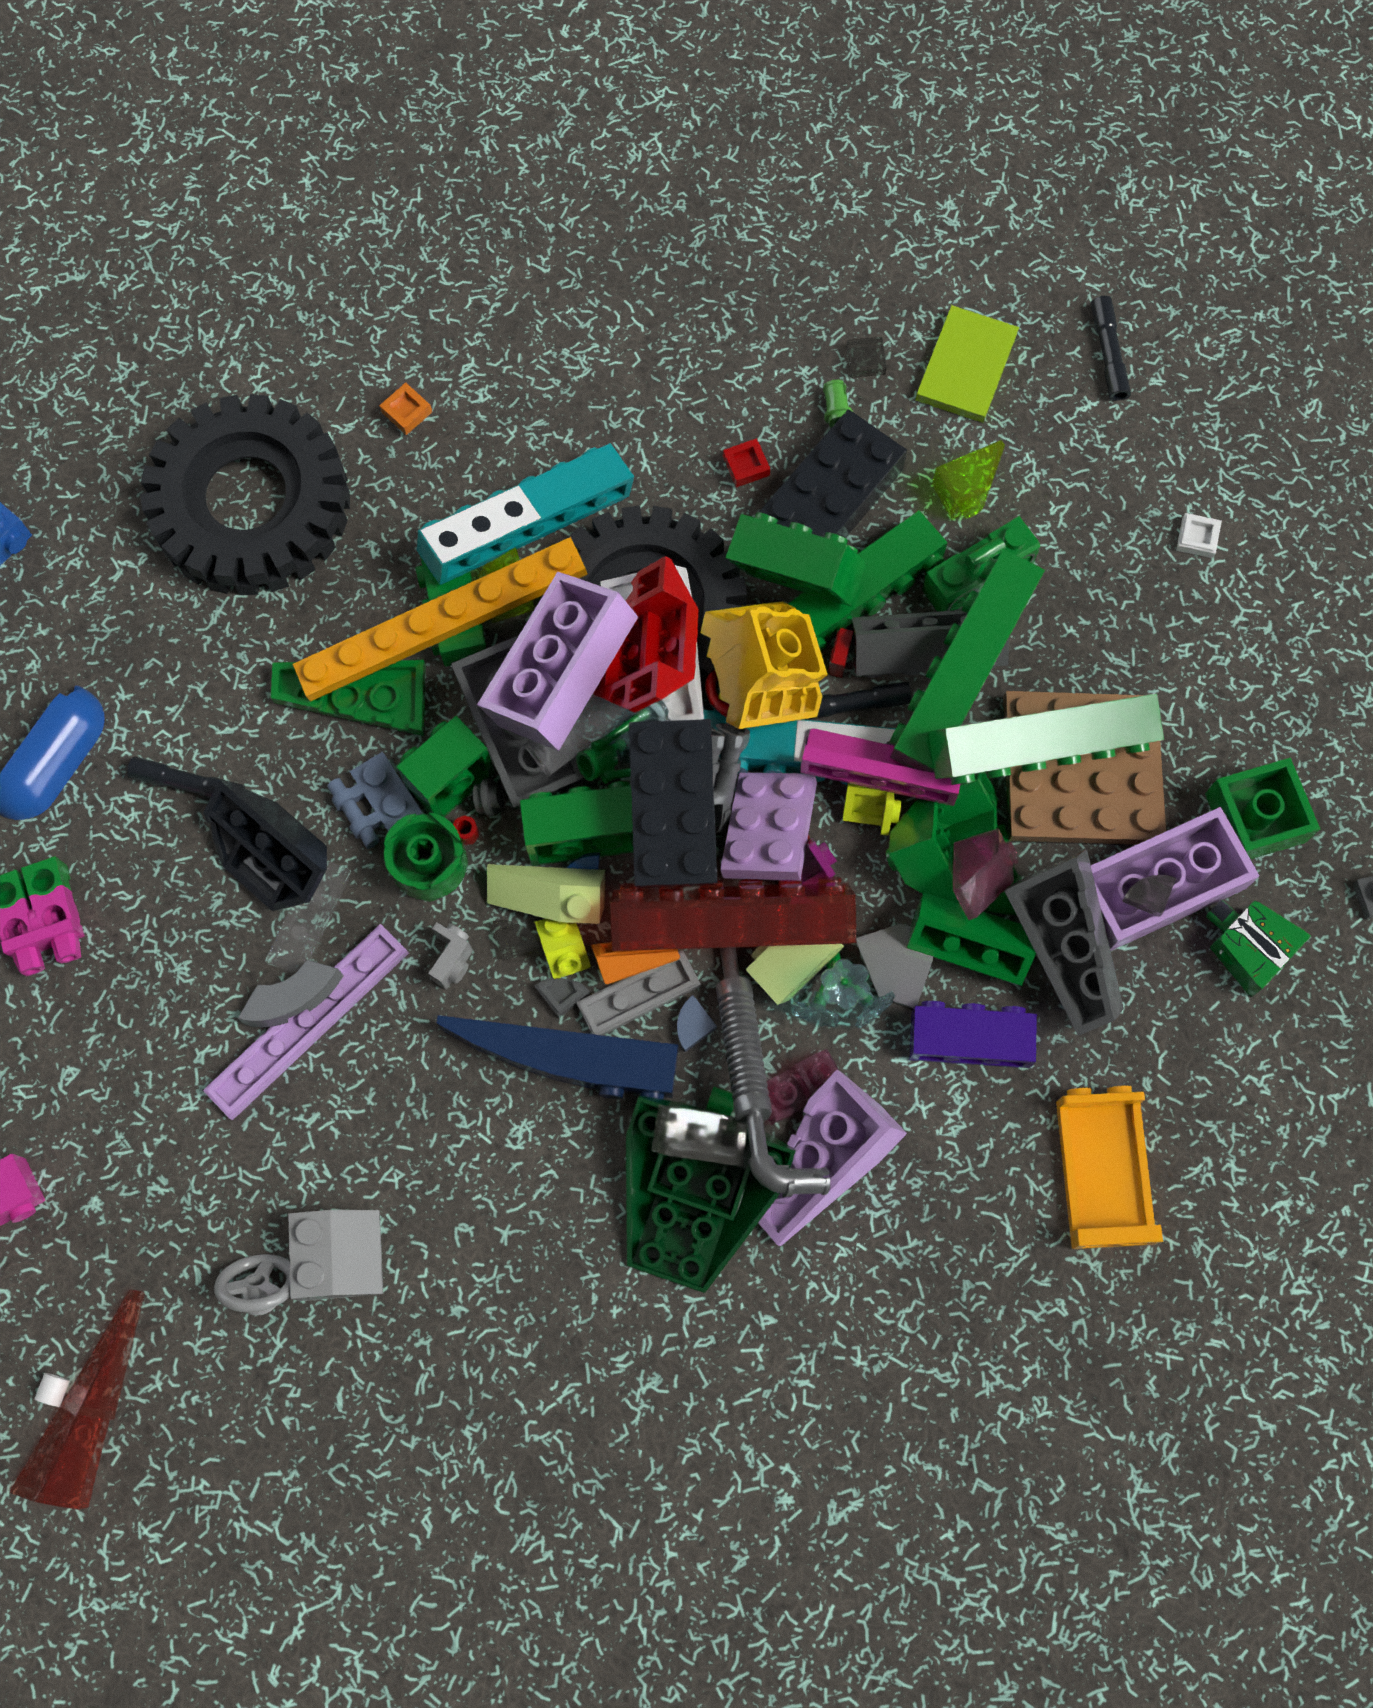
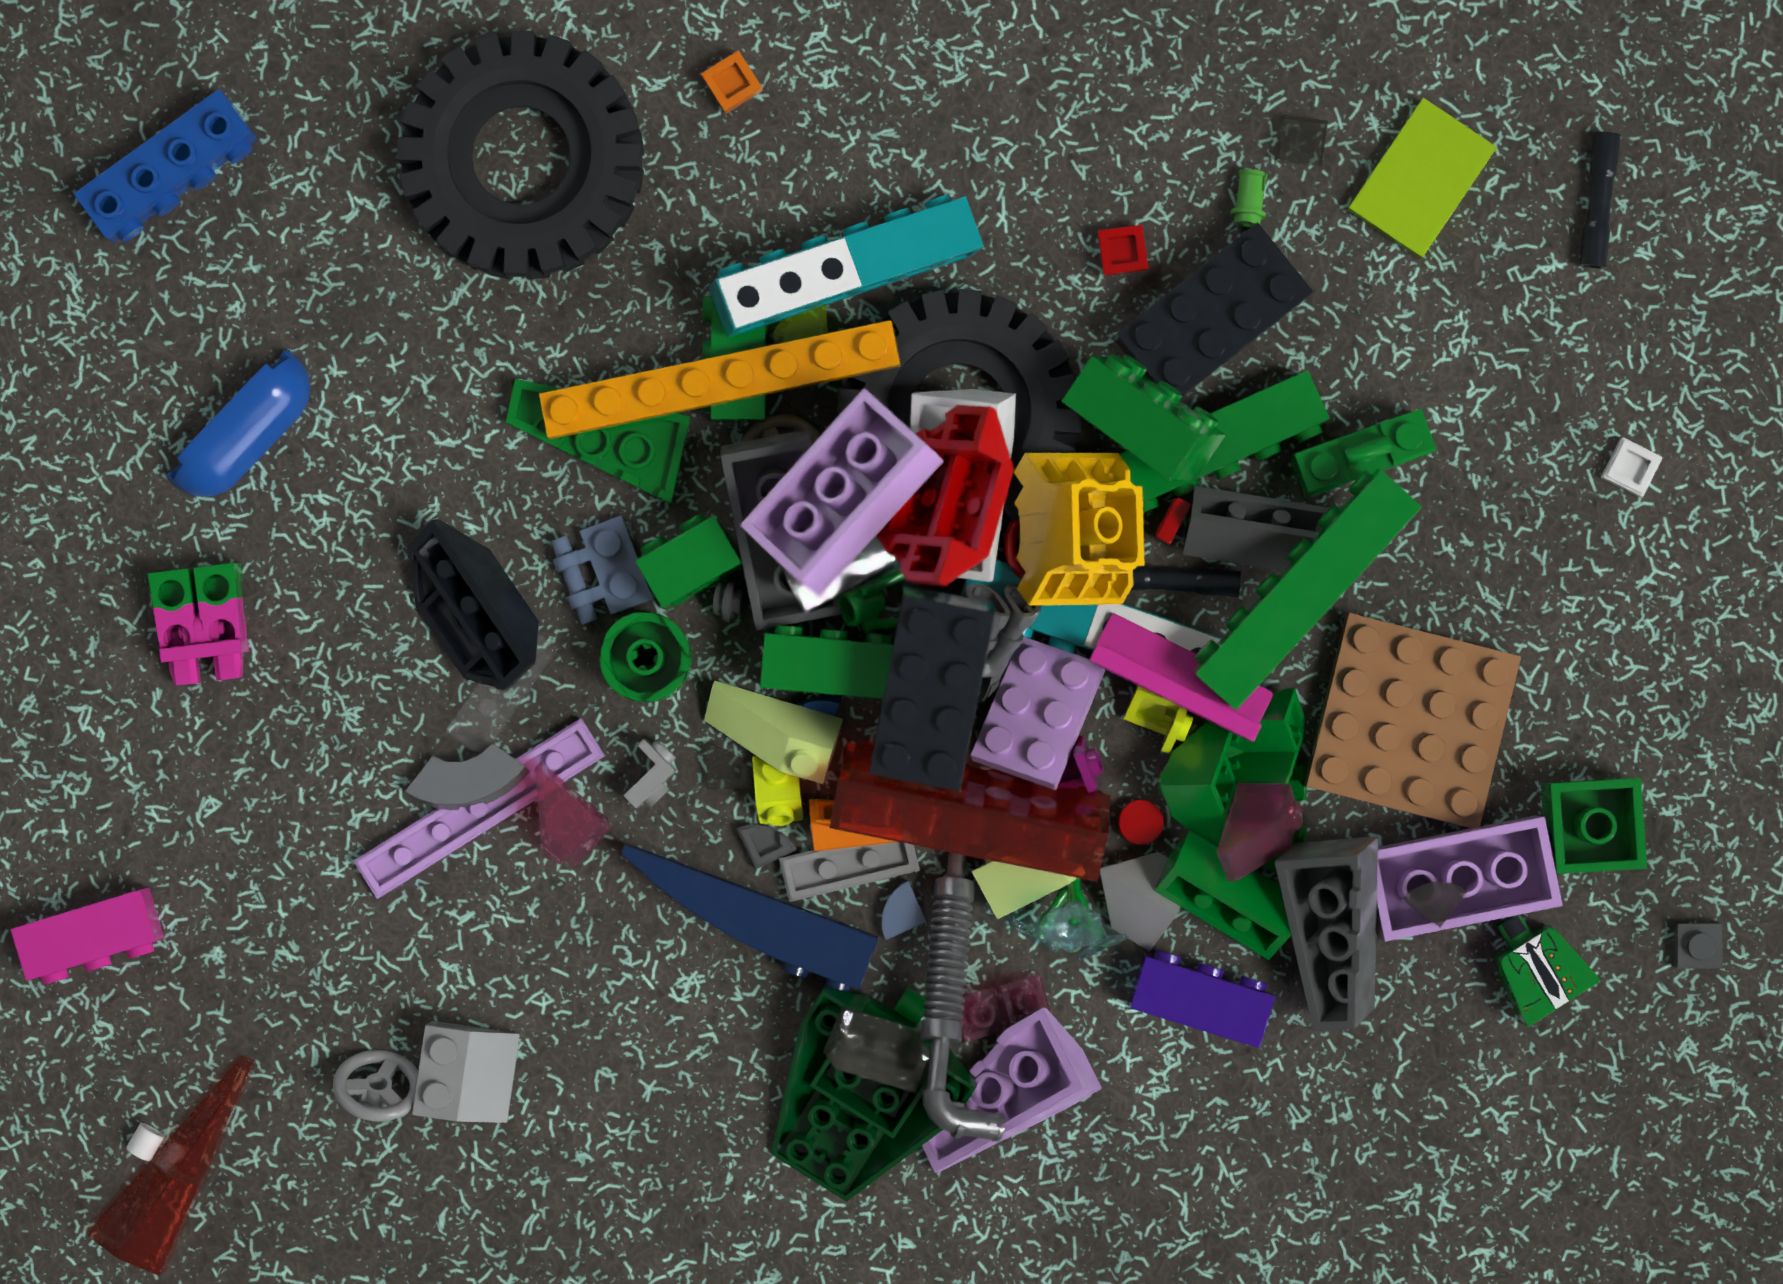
camera: 10 degrees right, 15 degrees up
black piece [127,756,245,800] -> none
red piece [453,816,479,845] -> none
brick [928,693,1164,785] -> none
clear neon green slope [932,440,1005,520] -> none
light orange panel [1056,1086,1163,1249] -> none
none -> clear pink slope [535,761,611,868]
none -> red tile [1118,800,1164,845]

